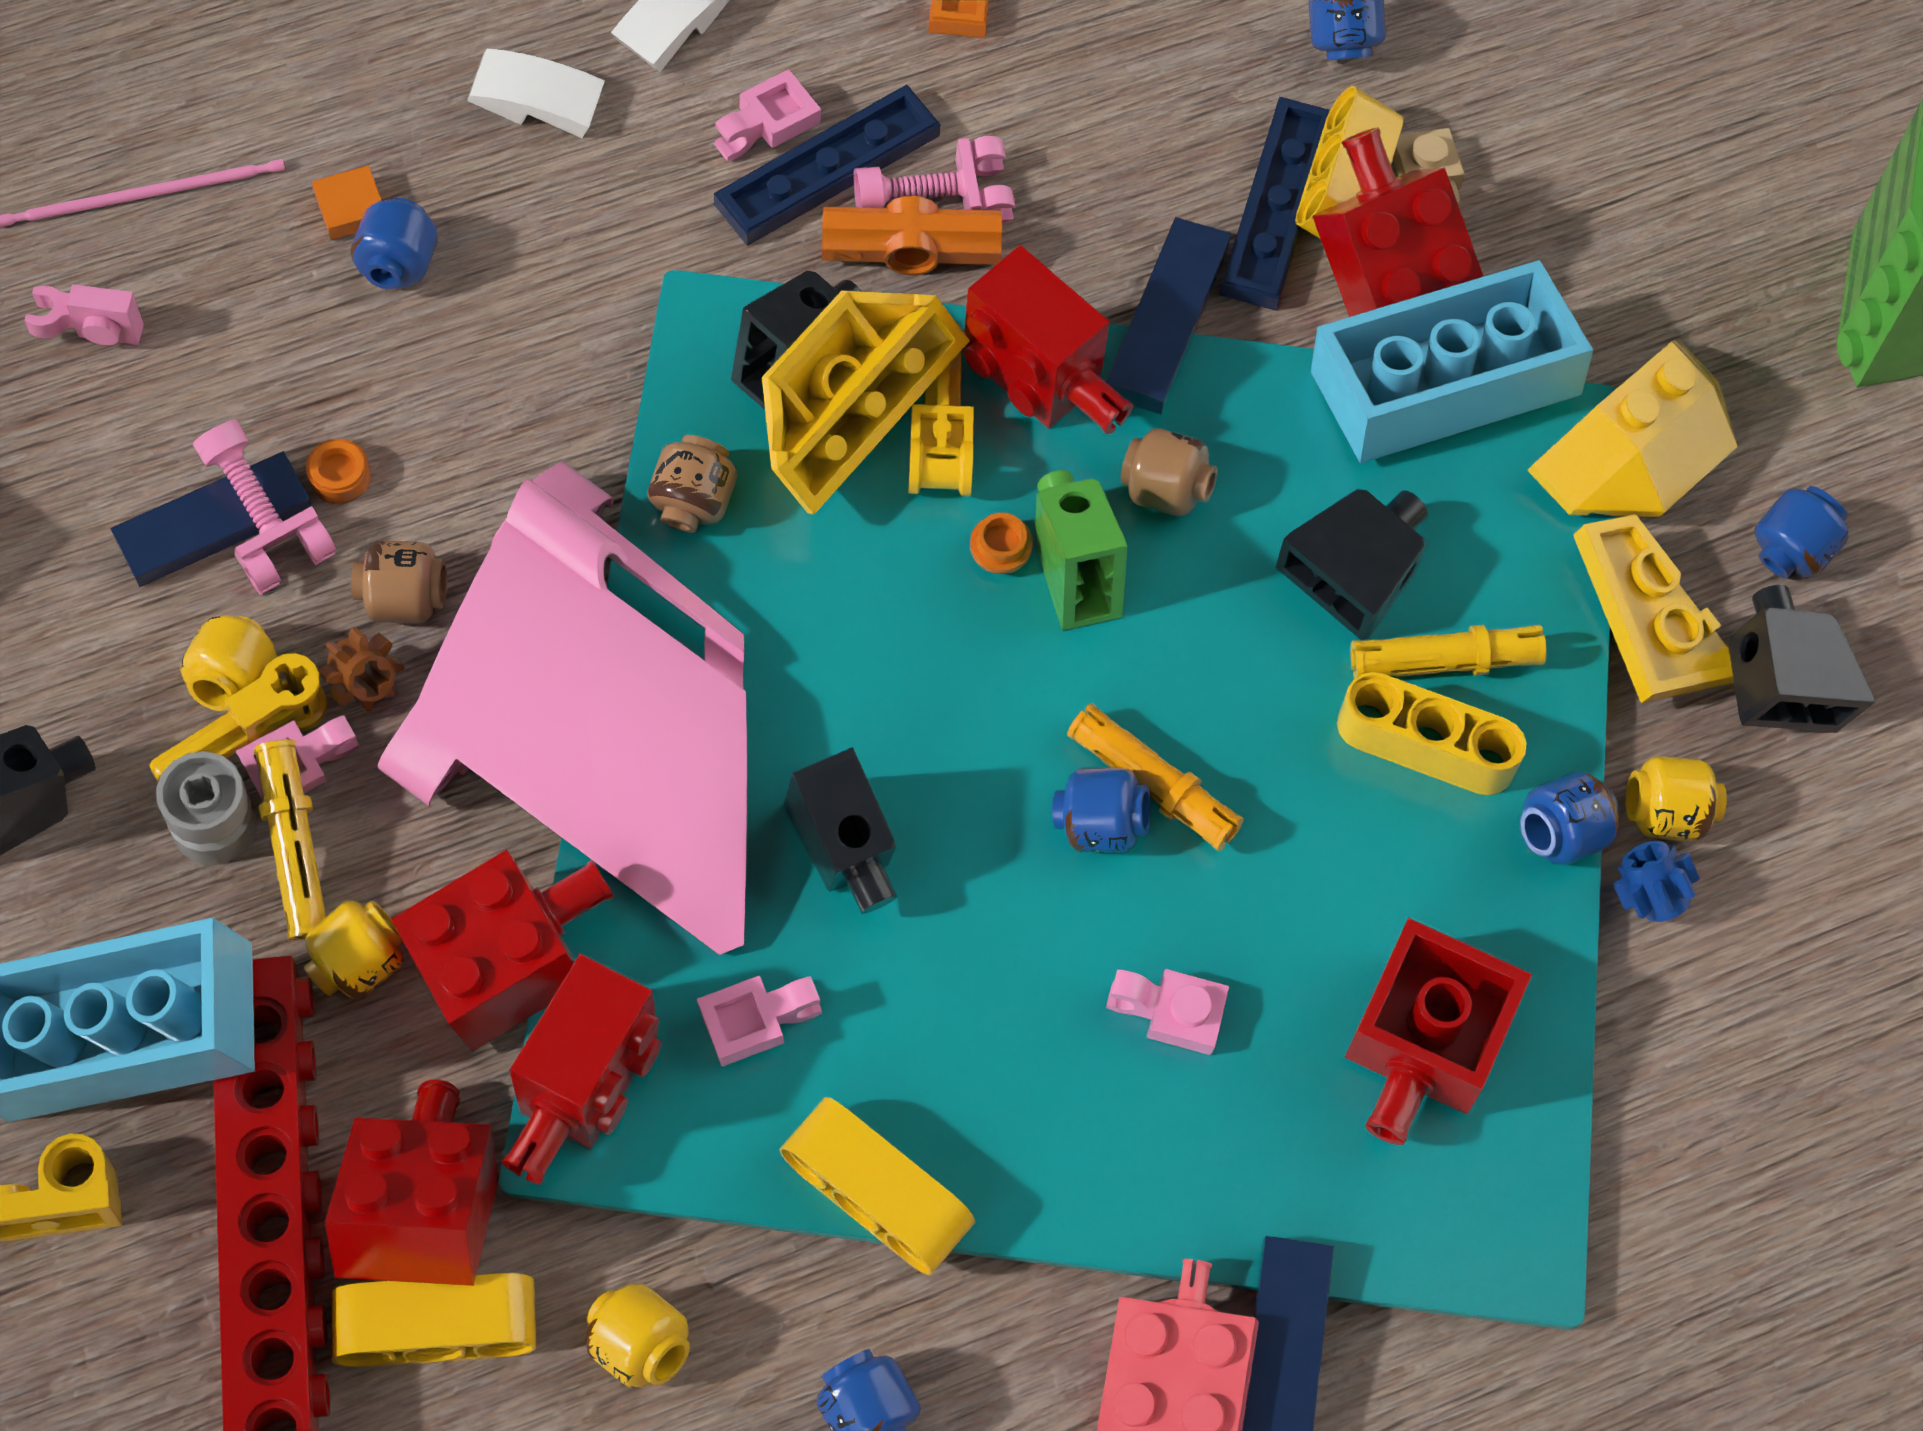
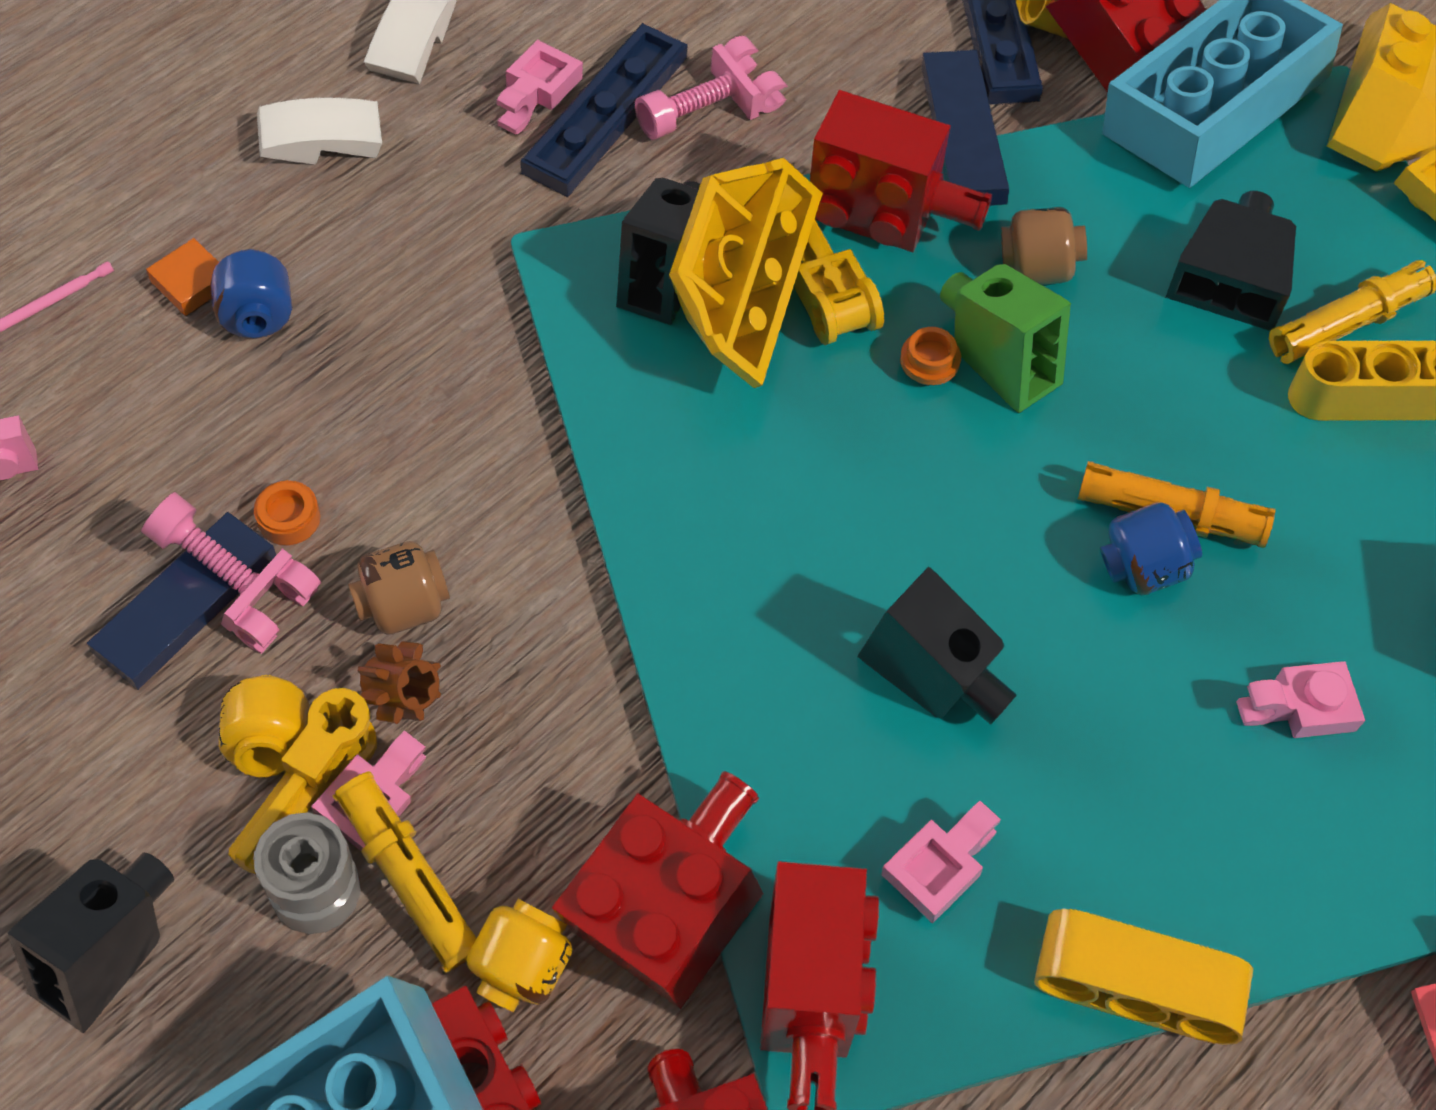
camera: 20 degrees left, 5 degrees down
bright pink panel [378,461,747,955] -> none
medium nougat head [647,435,738,533] -> none
orange piece [822,196,1002,275] -> none

